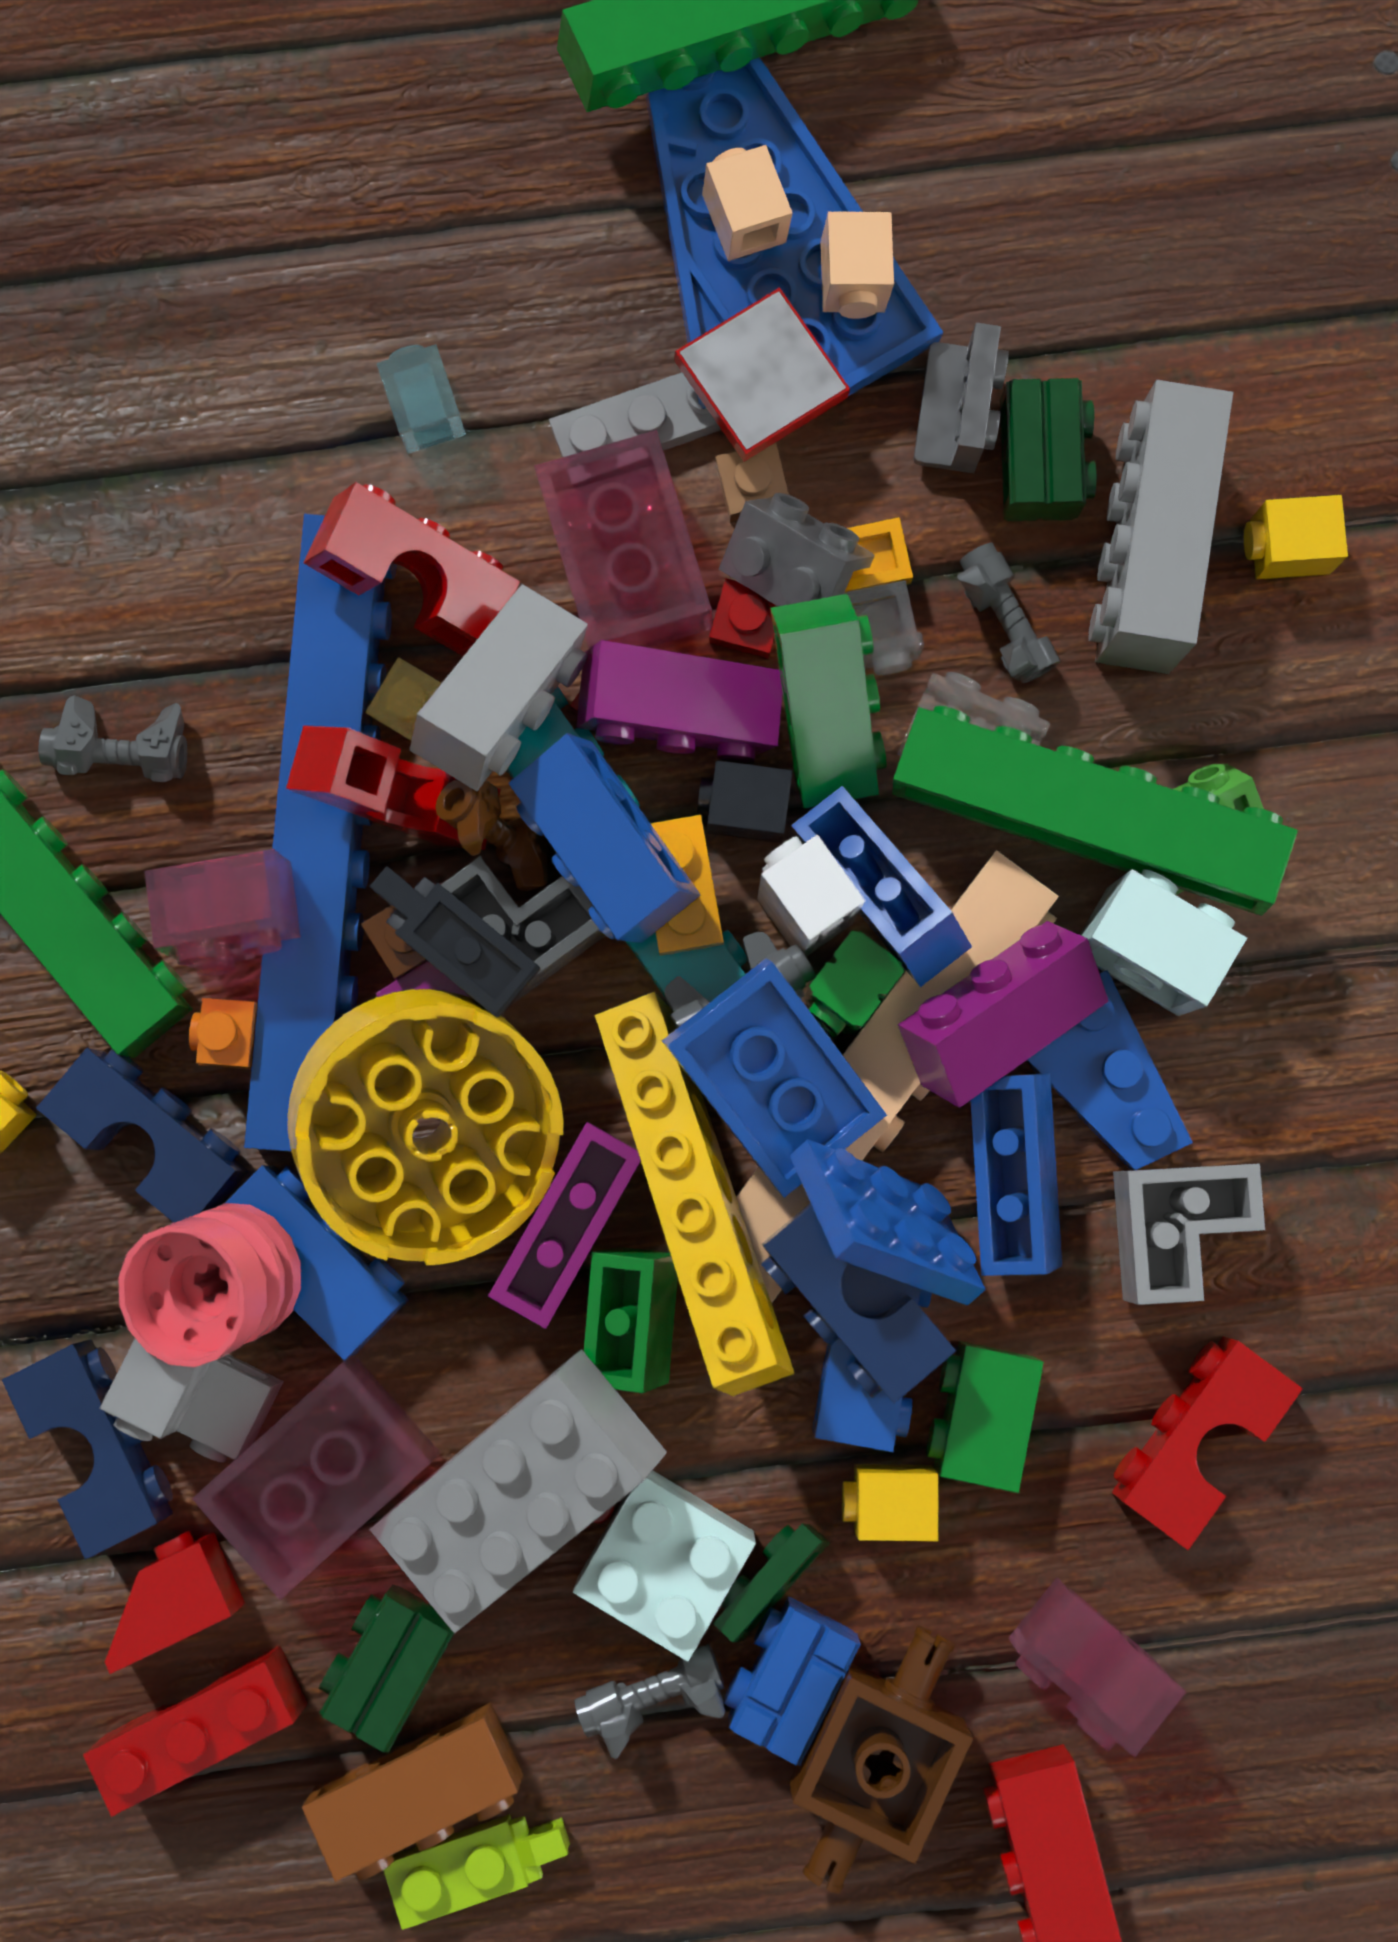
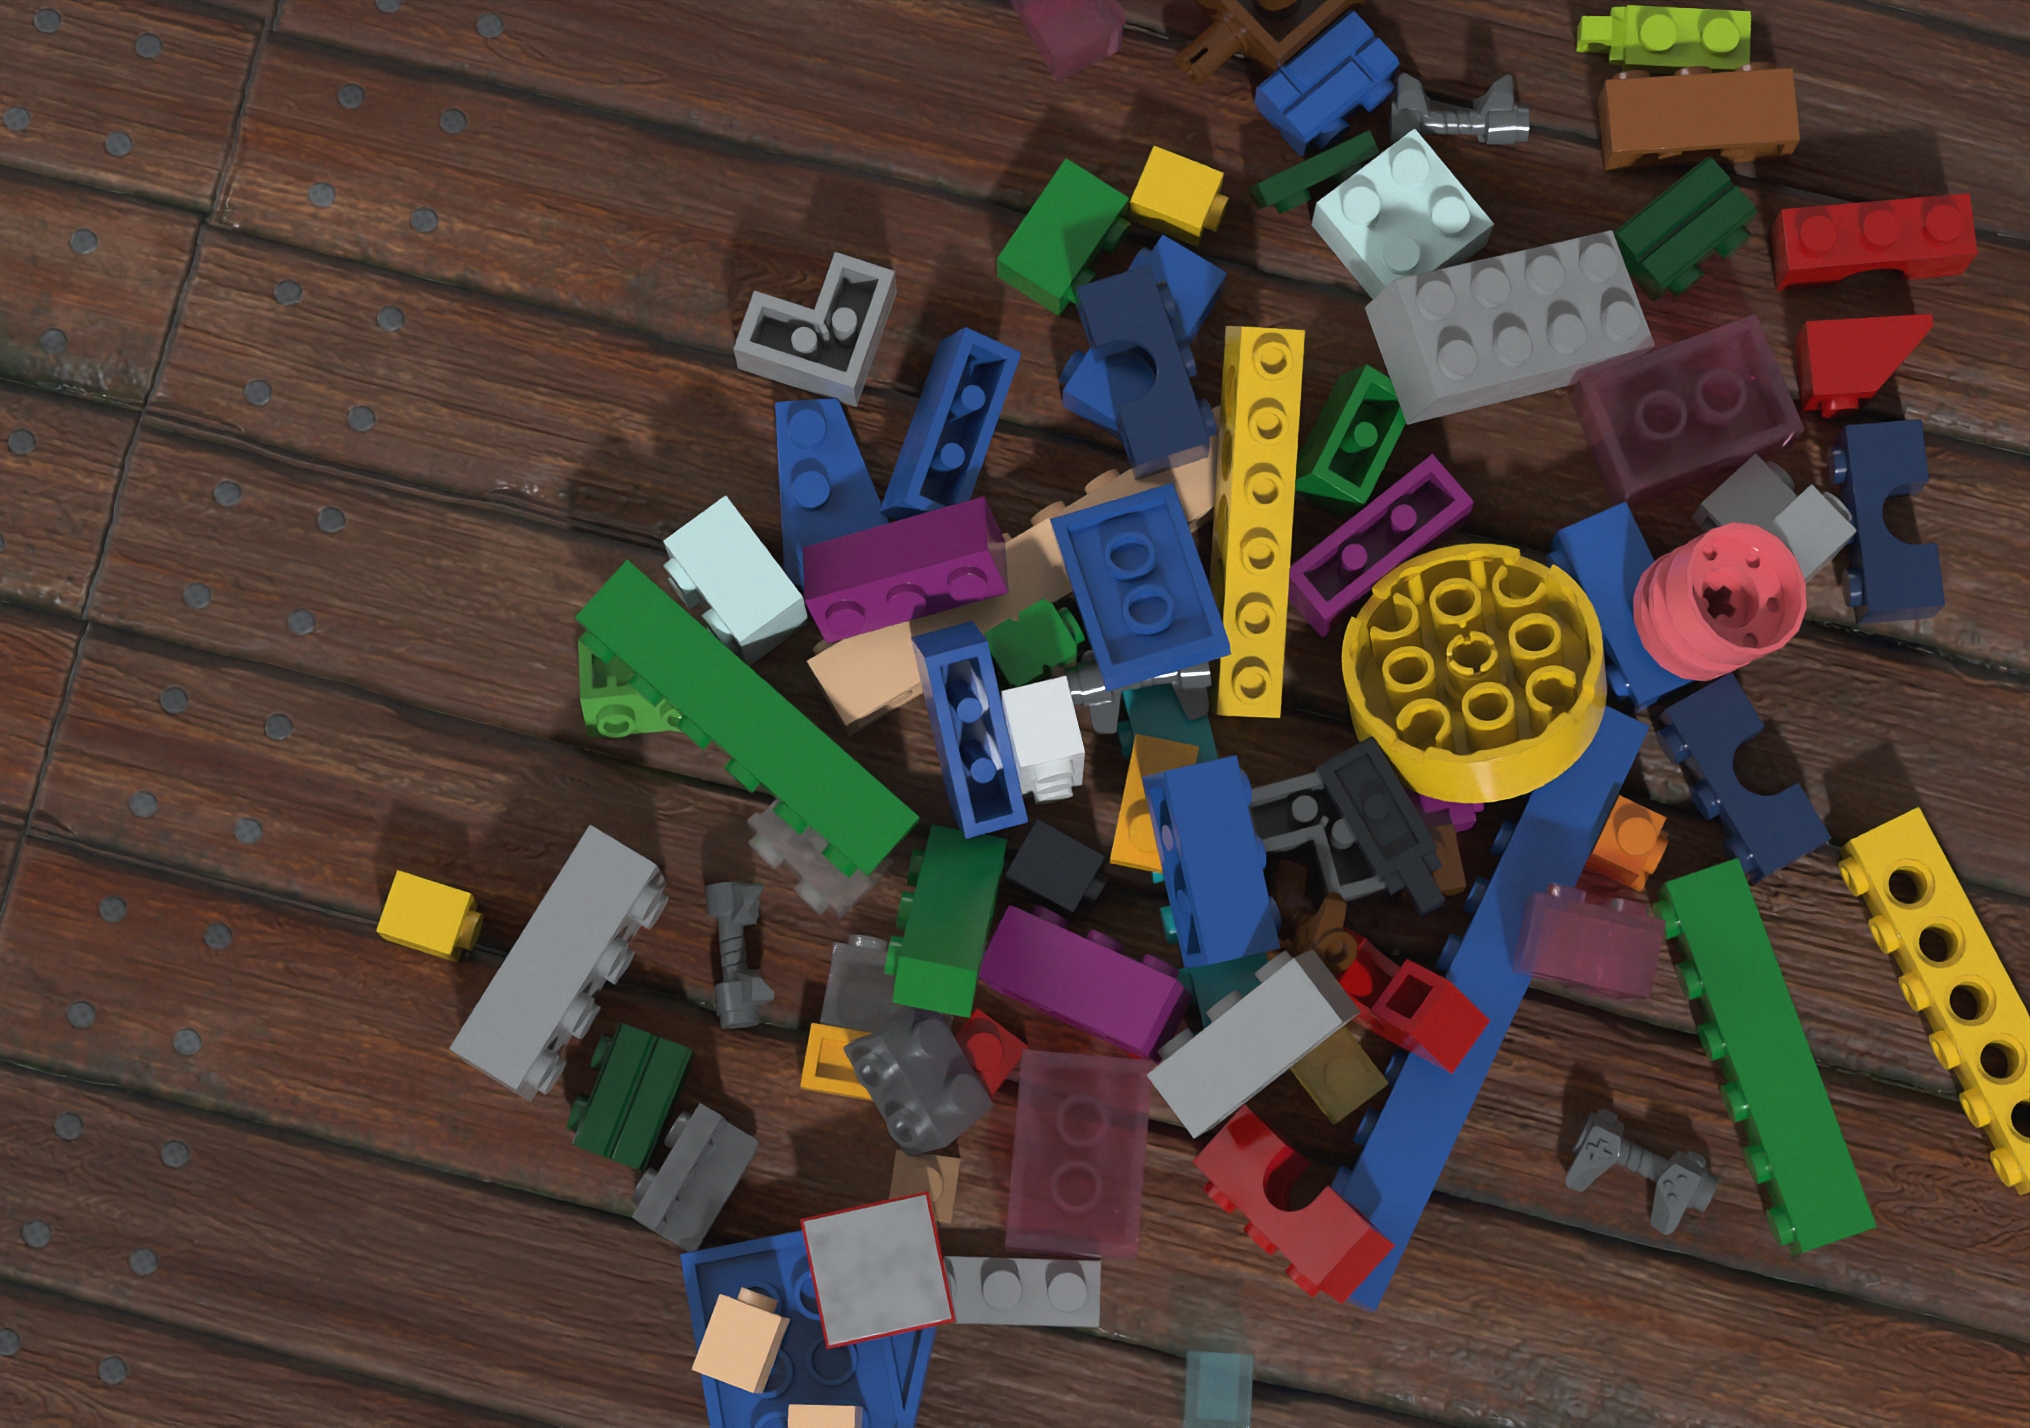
camera: 160 degrees left, 5 degrees down
blue plate [790,1139,986,1306] -> none
red arch [1111,1336,1303,1550] -> none

